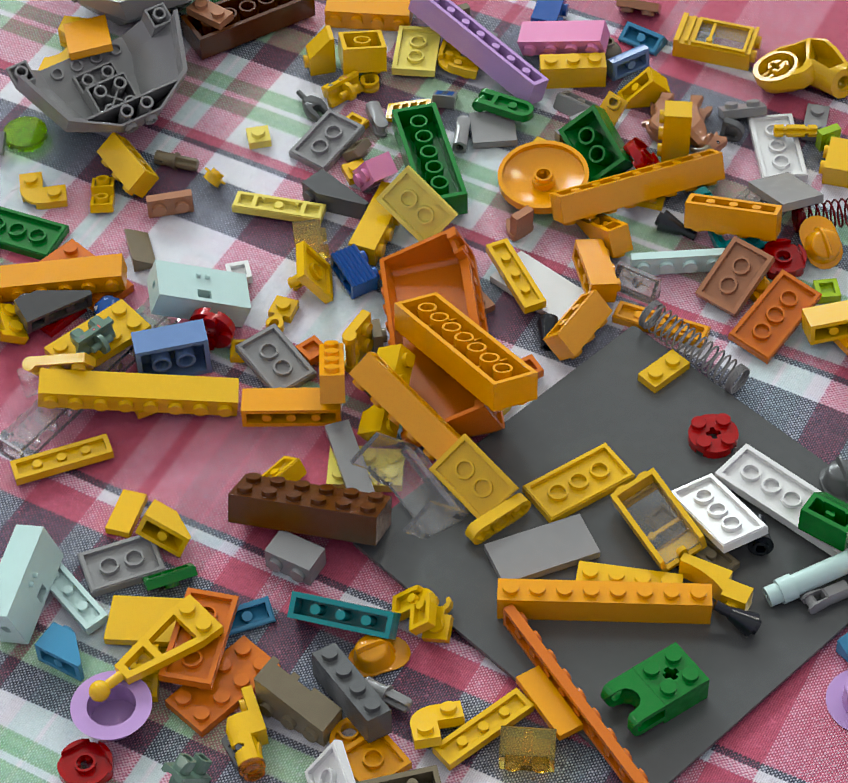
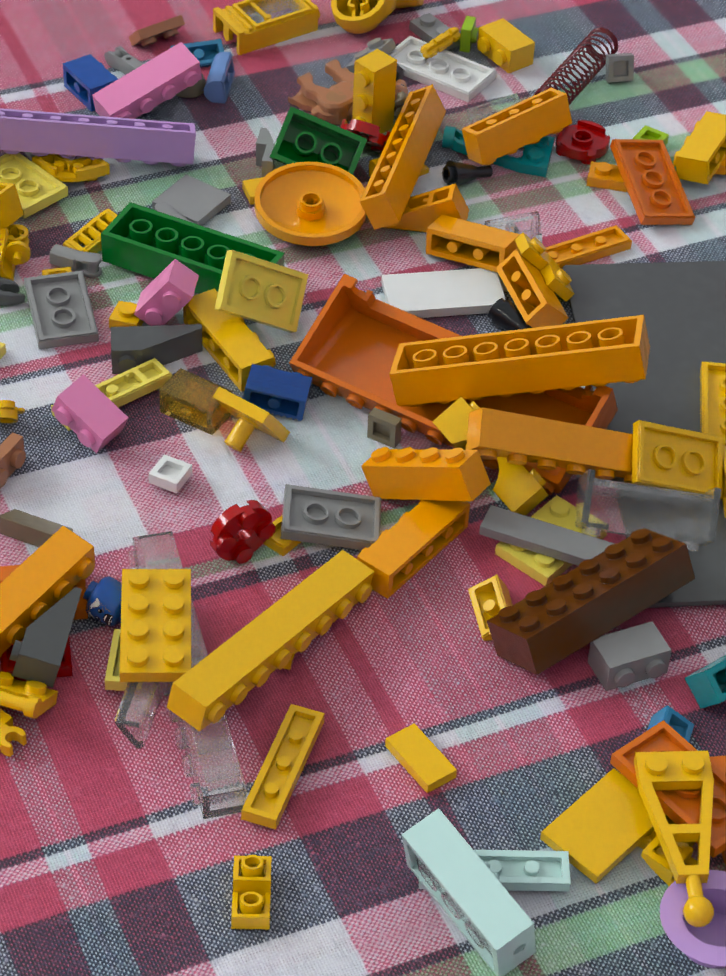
camera: 55 degrees left, 5 degrees down
yellow plate [22,352,96,376] -> none
dark azure slope [34,622,84,682] -> none
sand green hips [70,315,116,354] -> none
light grey tile [77,535,166,598] -> none
medium blue brick [131,319,212,376] -> none
yellow slope [135,499,191,558] -> none
green plate [142,563,198,591] -> none
light aqua brick [147,260,251,328] -> none
yellow plate [266,295,299,332] -> none
orange plate [295,335,323,366] -> none
dark tan plate [341,137,372,162] -> none
yellow plate [342,309,373,373] -> none
light grey slope [432,90,458,109] -> none
green plate [472,88,534,122] -> none
yellow plate [486,238,546,314] -> none
nougat tile [506,205,534,241] -> none
yellow brick [539,52,607,89] -> none
light grey slope [553,91,600,116] -> none
yellow hips [600,90,629,127] -> none
yellow slope [617,66,671,109] -> none
light aqua plate [630,248,725,276] -> none
light grey piece [638,300,750,394] -> none
yellow plate [638,349,690,393] -> none
nougat plate [695,236,775,318] -> none
light grey tile [748,172,824,212] -> none
light orange piece [799,215,843,269] -> none
none -> bright pink brick [52,374,129,454]
none -> light grey bar [104,46,143,75]
none -> yellow plate [515,232,574,302]

